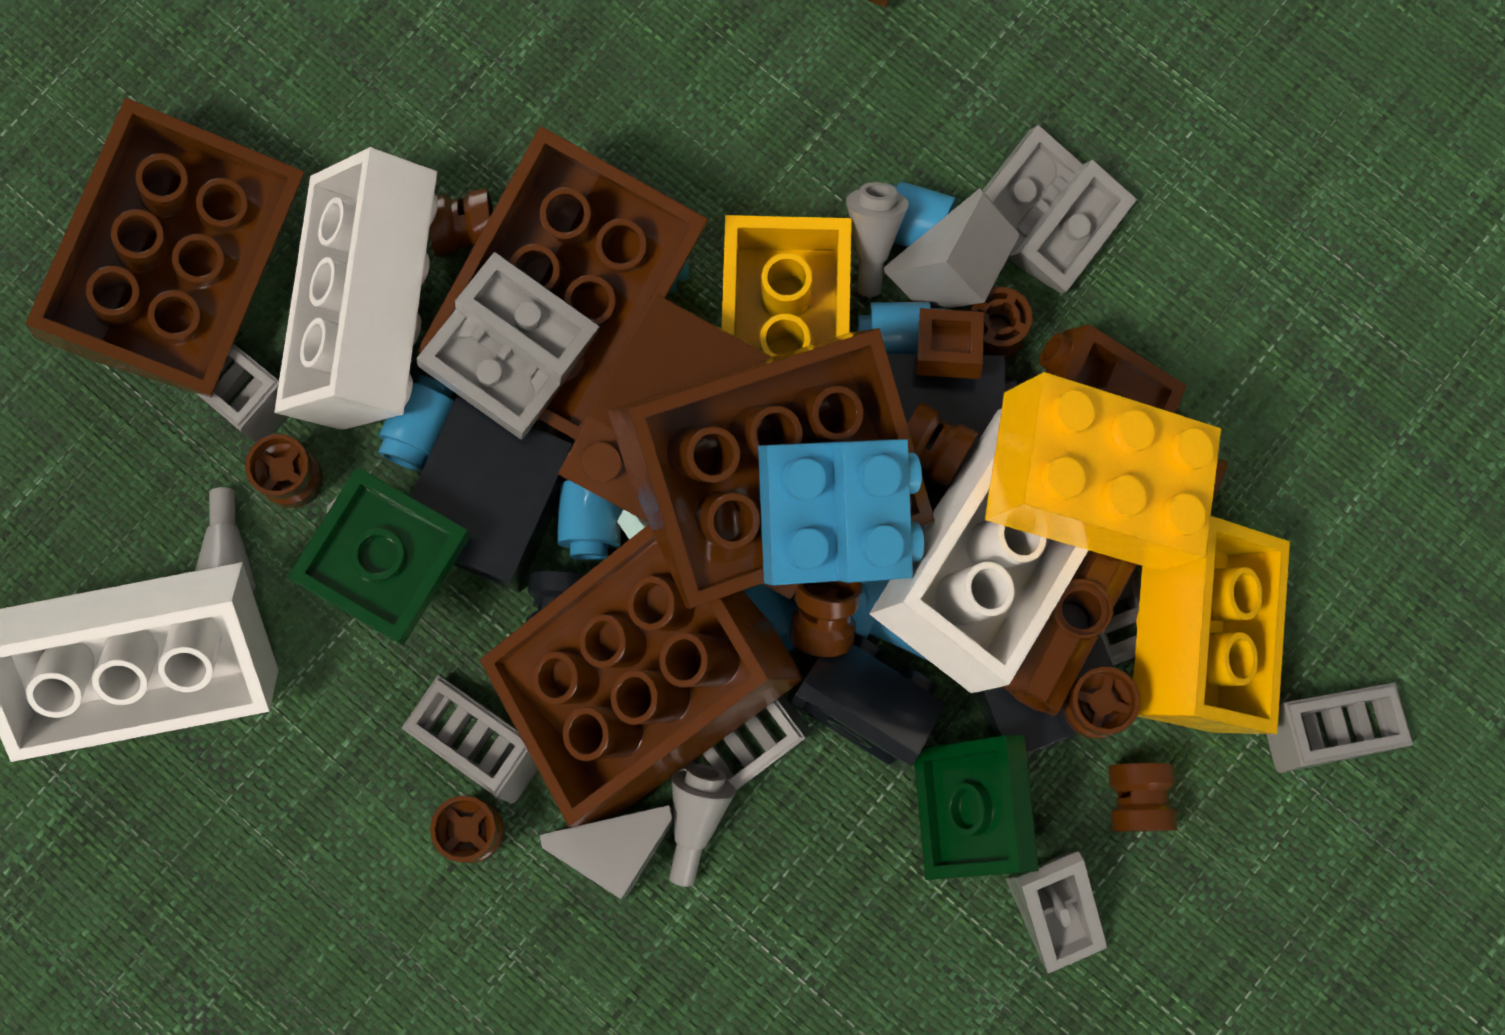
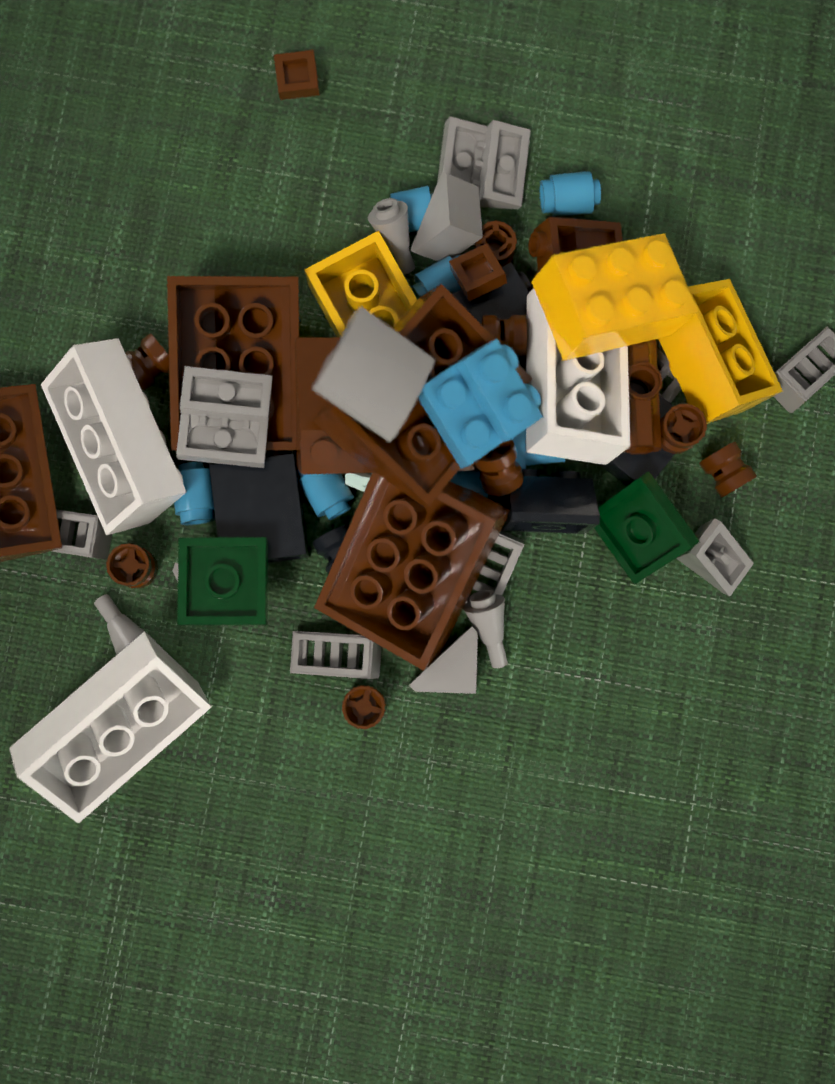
camera: 35 degrees left, 5 degrees up
none -> light grey slope [312,306,435,442]
none -> dark azure brick [540,171,601,217]

